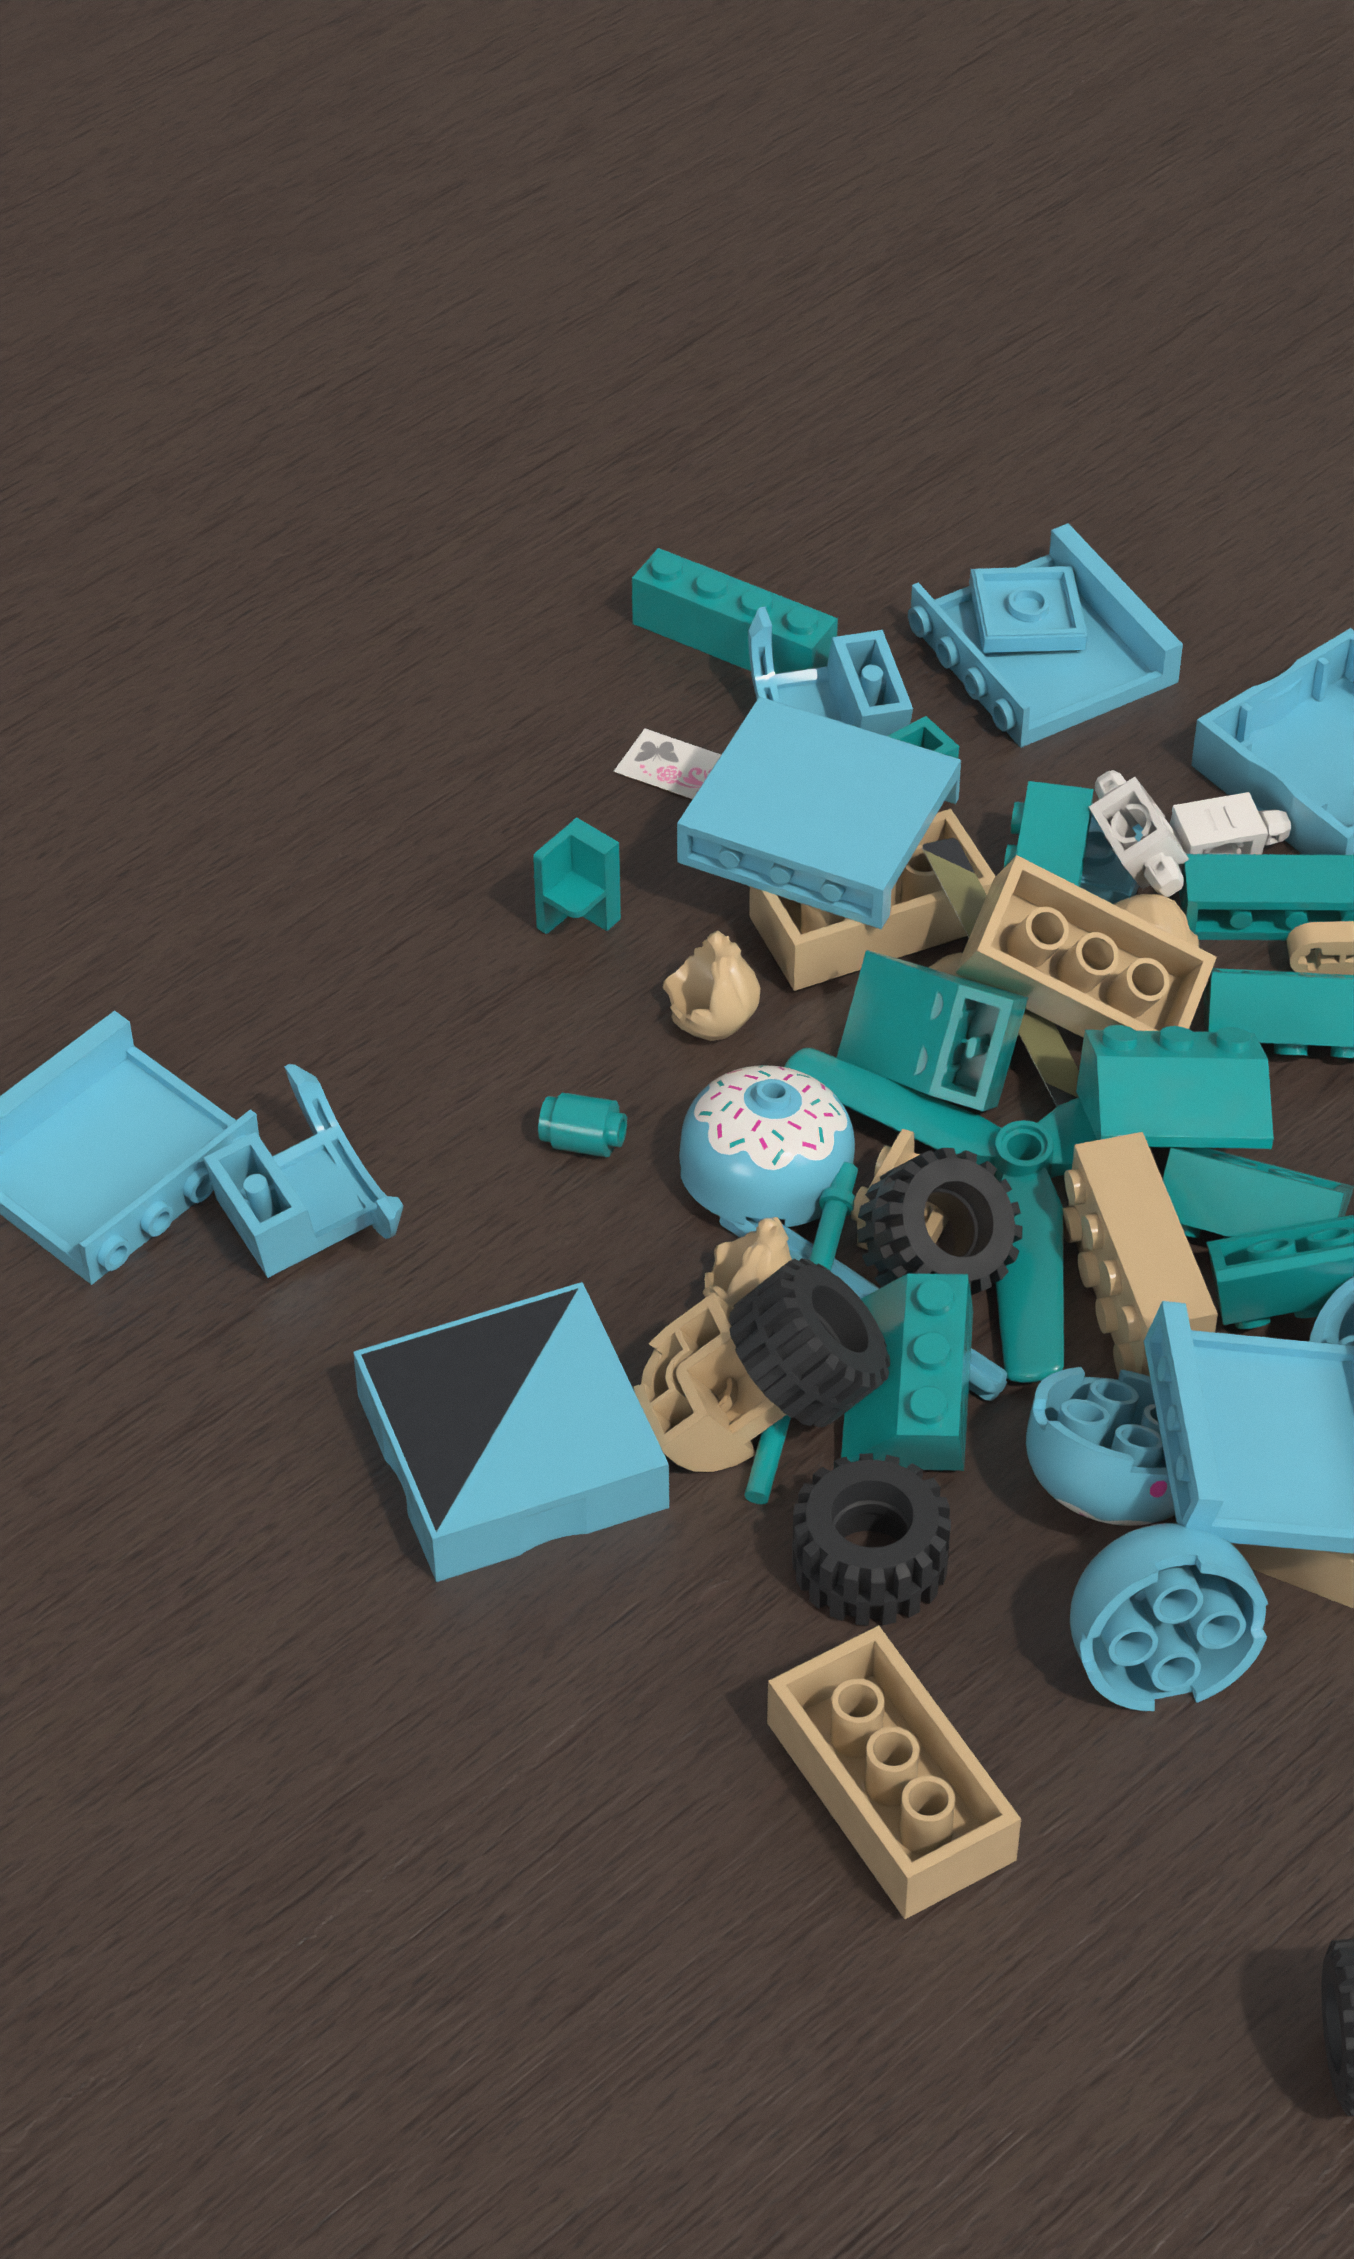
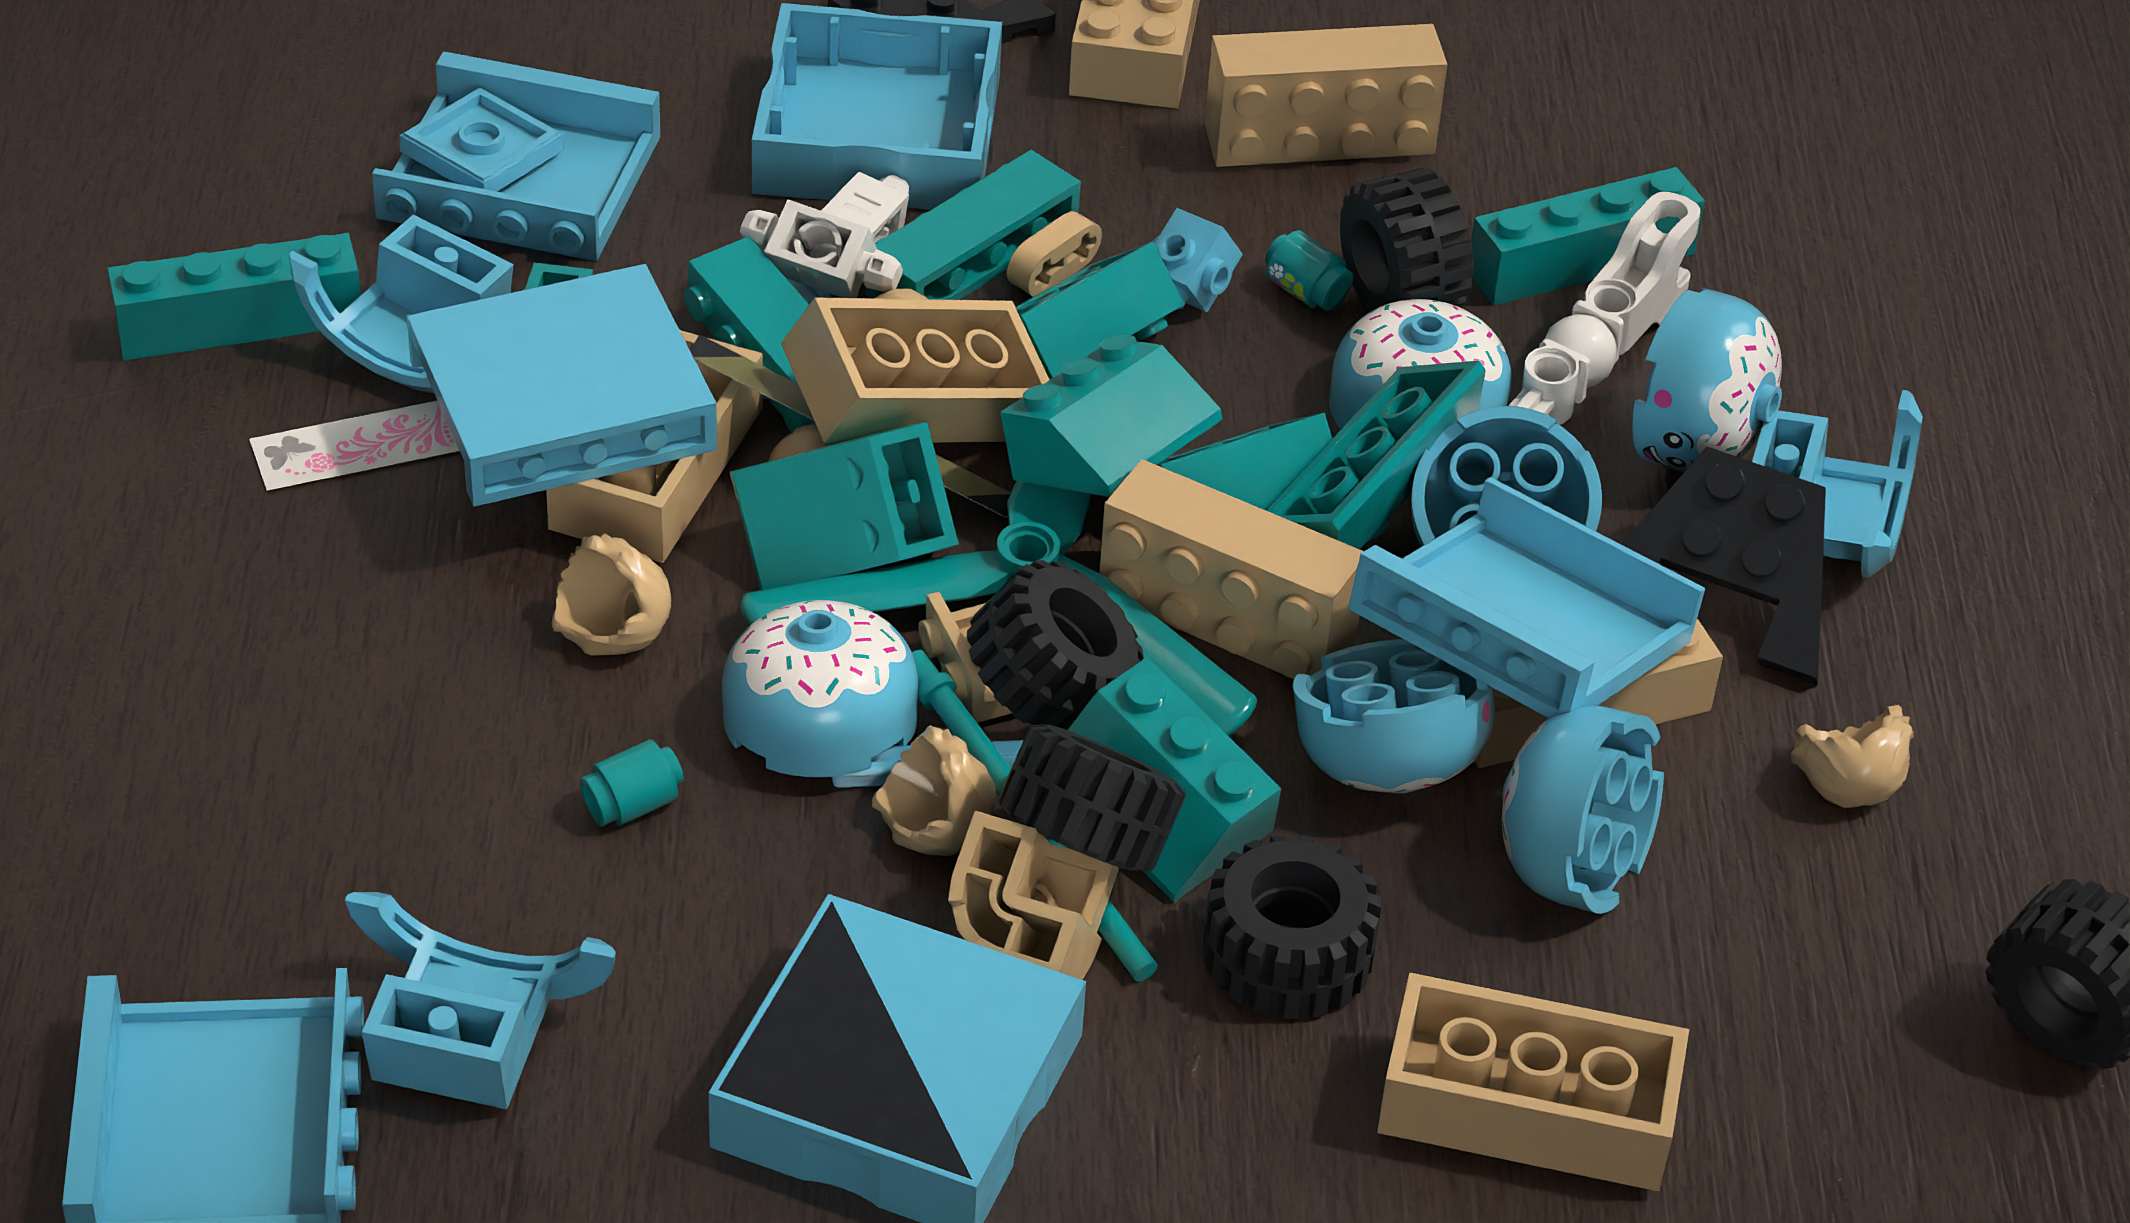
camera: 50 degrees left, 5 degrees down
teal panel [533,818,621,934] -> none

